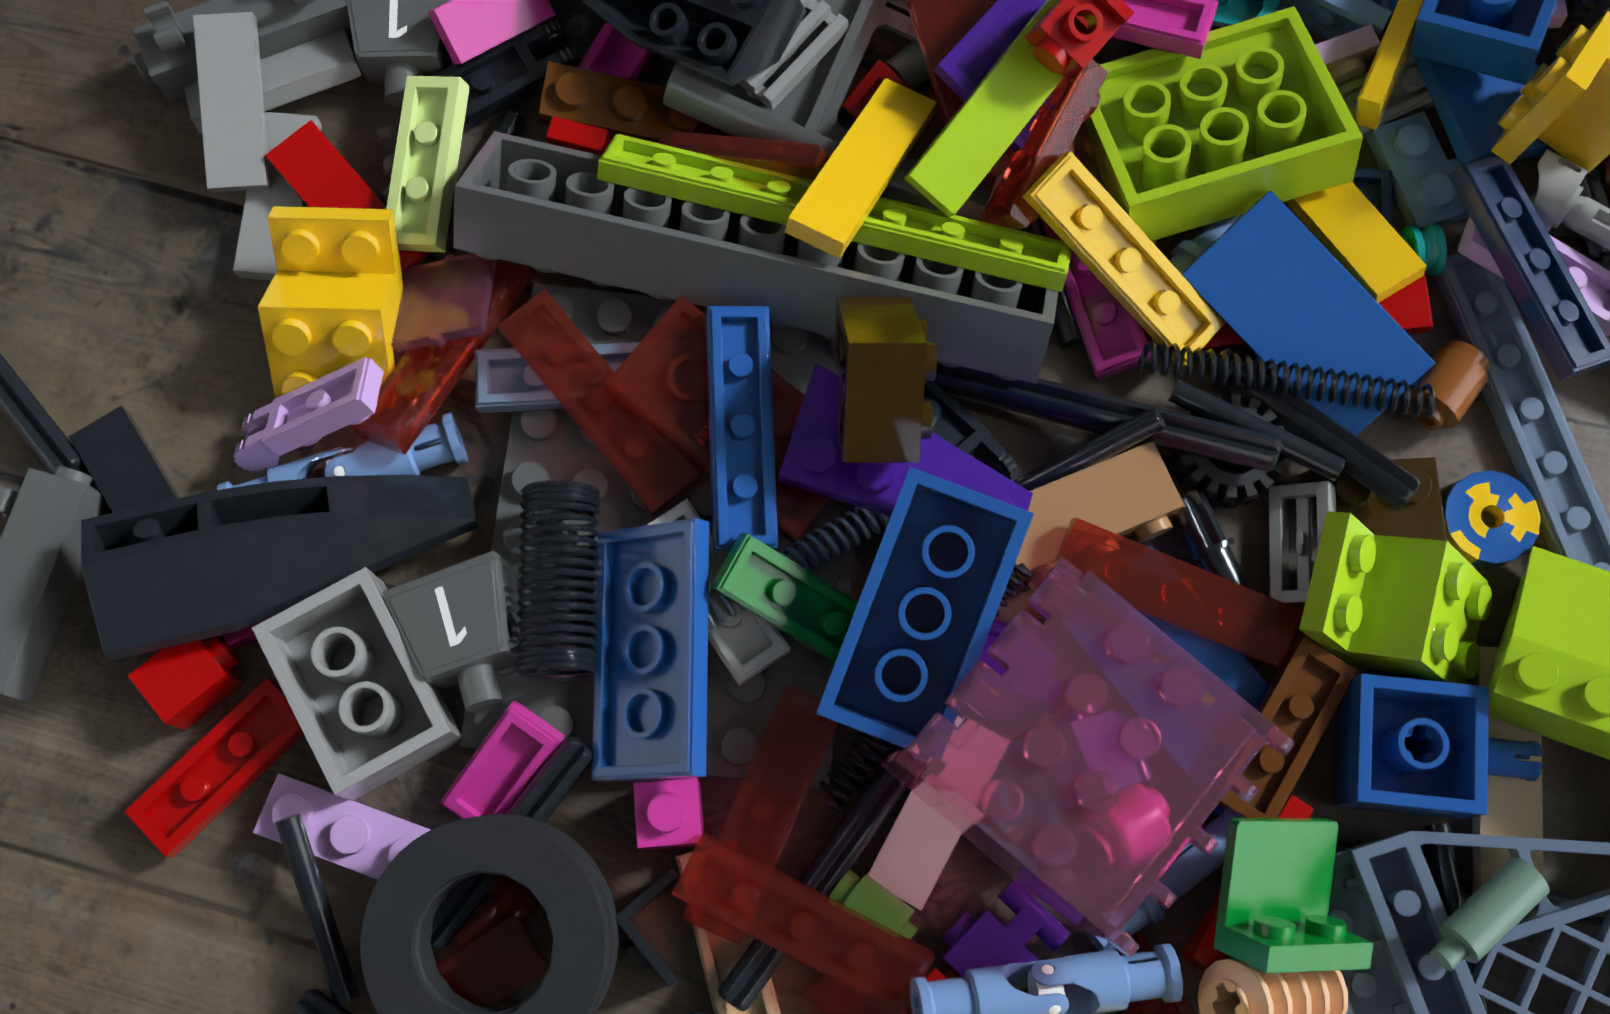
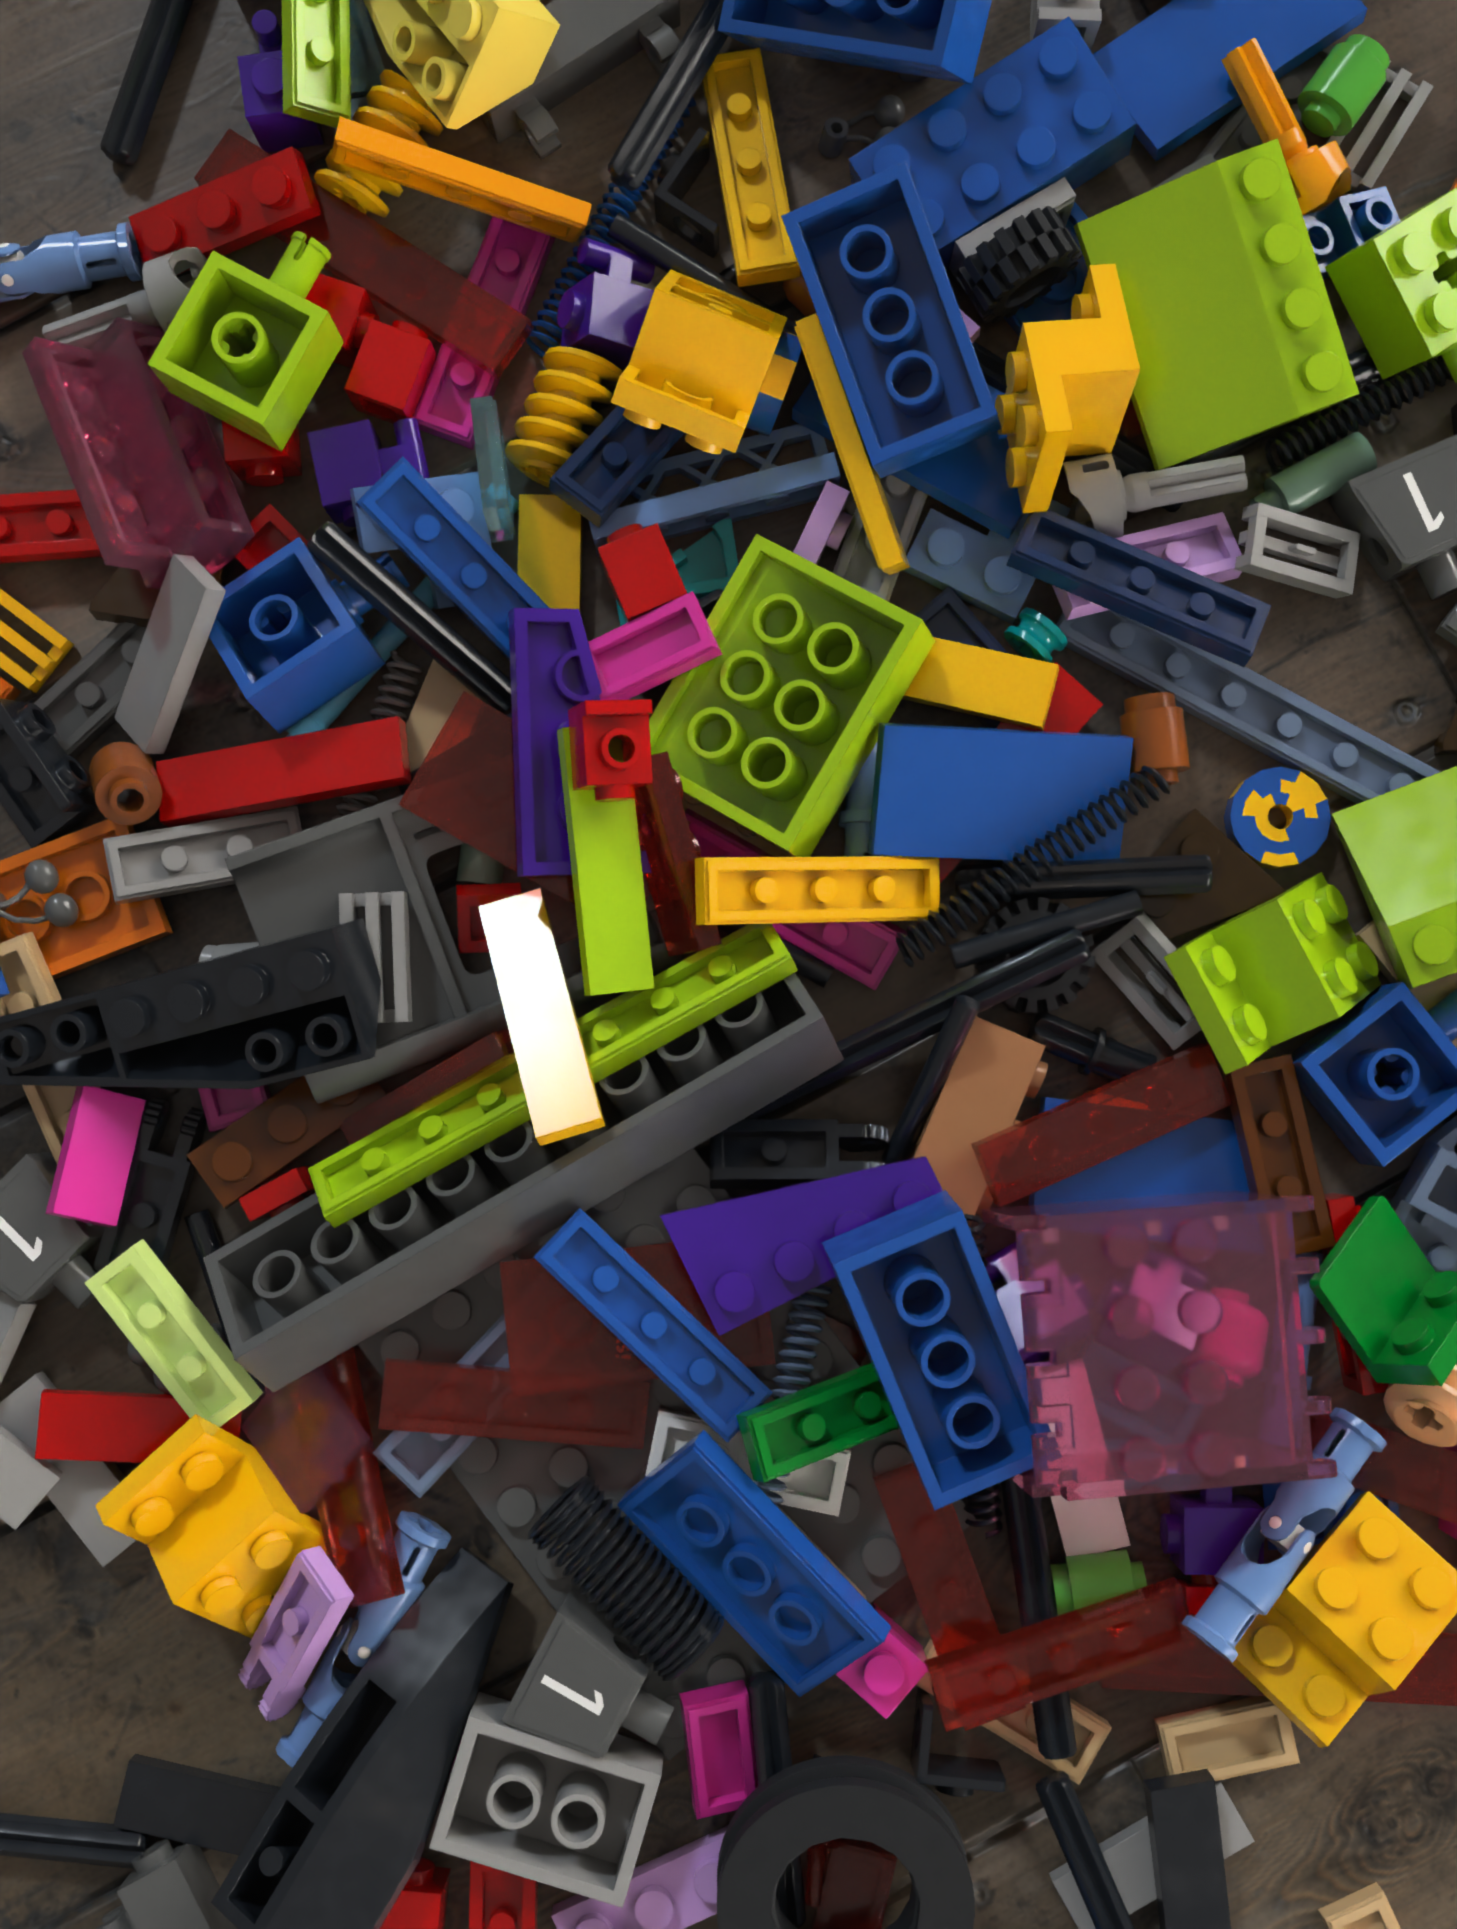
camera: 40 degrees left, 10 degrees up
dark brown brick [834,297,937,463] -> none

